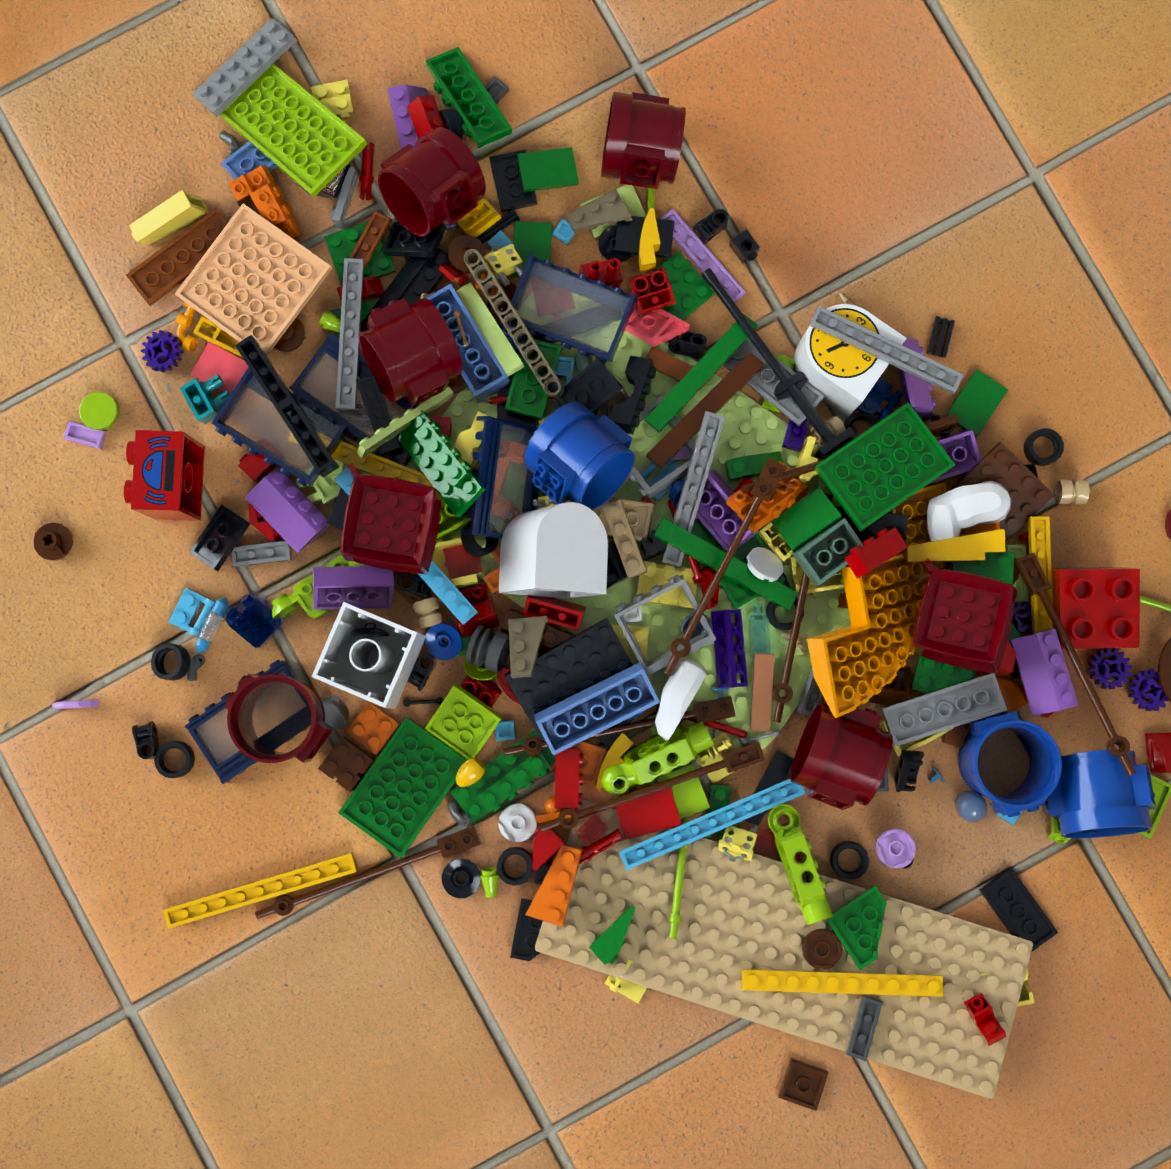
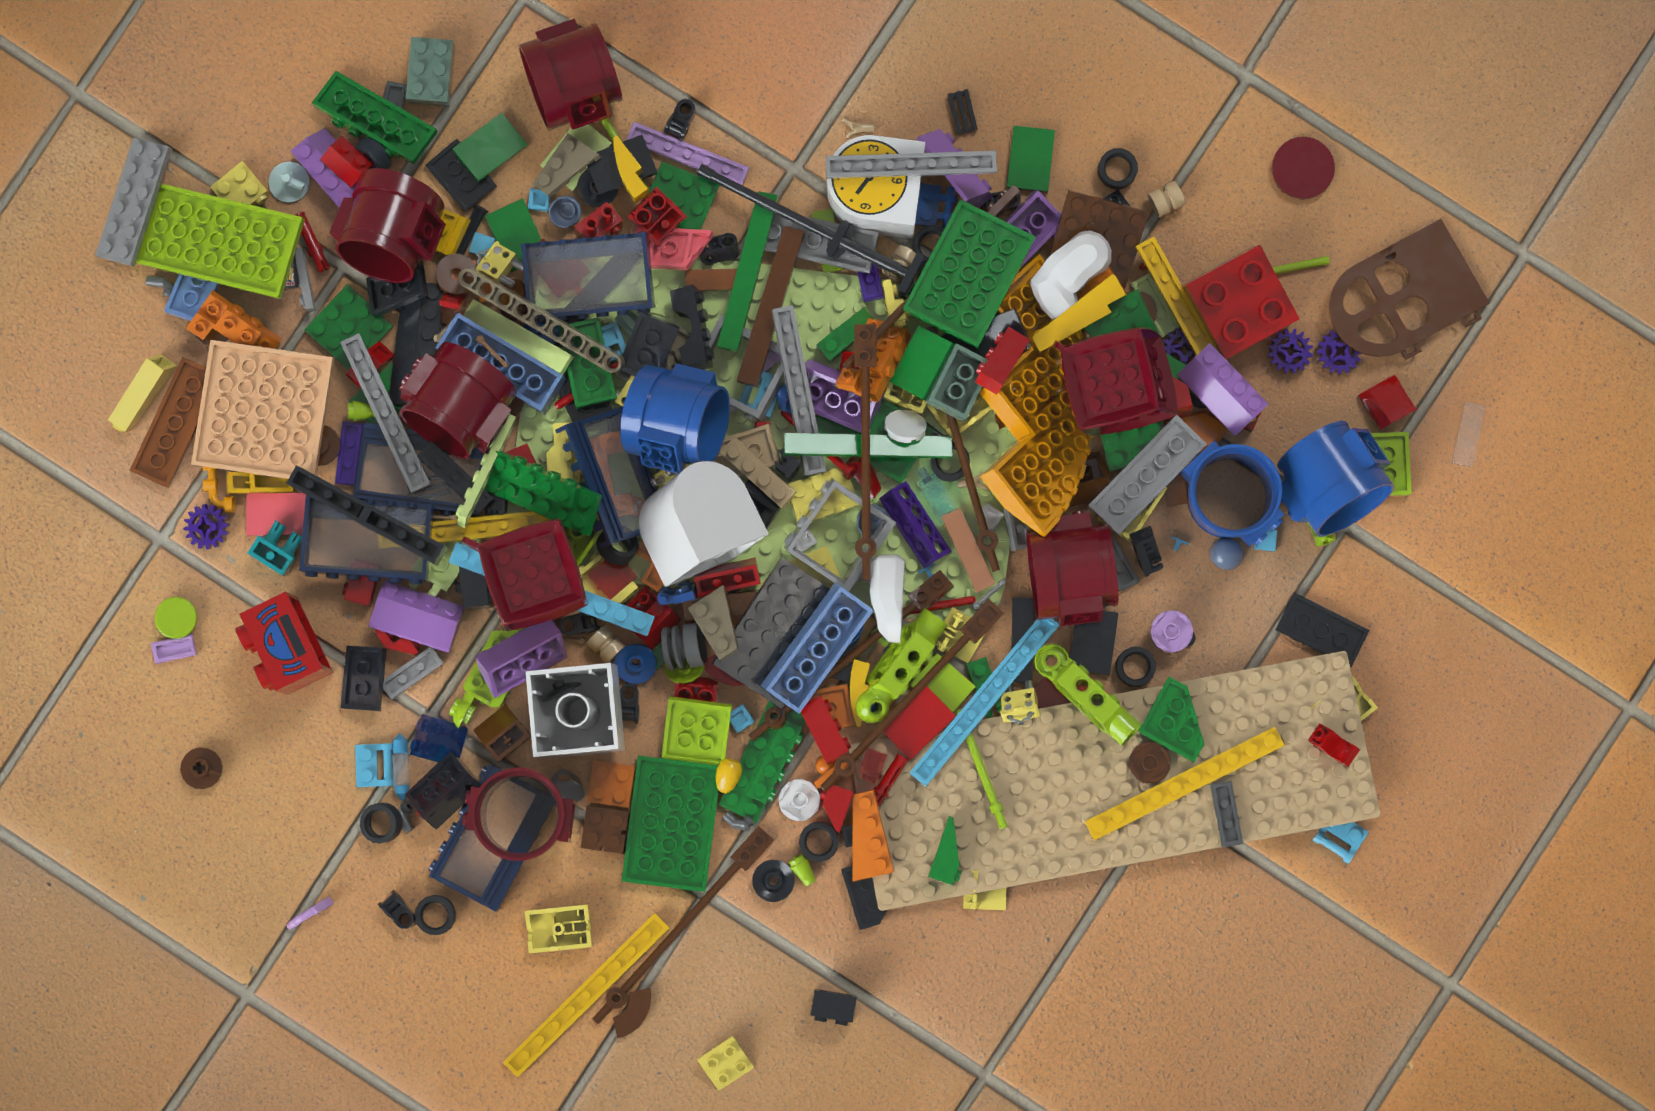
camera: 25 degrees left, 0 degrees up
dark orange tile [349,210,392,269] -> none
black hinge [403,697,443,707] -> none
black brick [730,229,760,264] -> none
reddish brown tile [778,1058,829,1111] -> none
reddish brown bar [1014,553,1136,776] -> none
none -> light aqua shield [268,162,310,203]
none -> dark purple tile [335,421,364,486]
none -> black piece [405,751,481,830]
none -> sand green brick [406,37,455,107]
none -> reddish brown slope [473,704,531,763]
none -> light yellow piece [525,904,593,953]
none -> sand blue hair [548,195,582,228]
none -> reddish brown tile [613,988,651,1039]
none -> blue plate [657,580,697,605]
none -> light yellow hinge [697,1036,754,1091]
none -> black brick [810,989,857,1026]
none -> white tile [975,503,1004,531]
none -> black tile [1070,611,1118,675]
none -> medium azure plate [1312,822,1369,864]

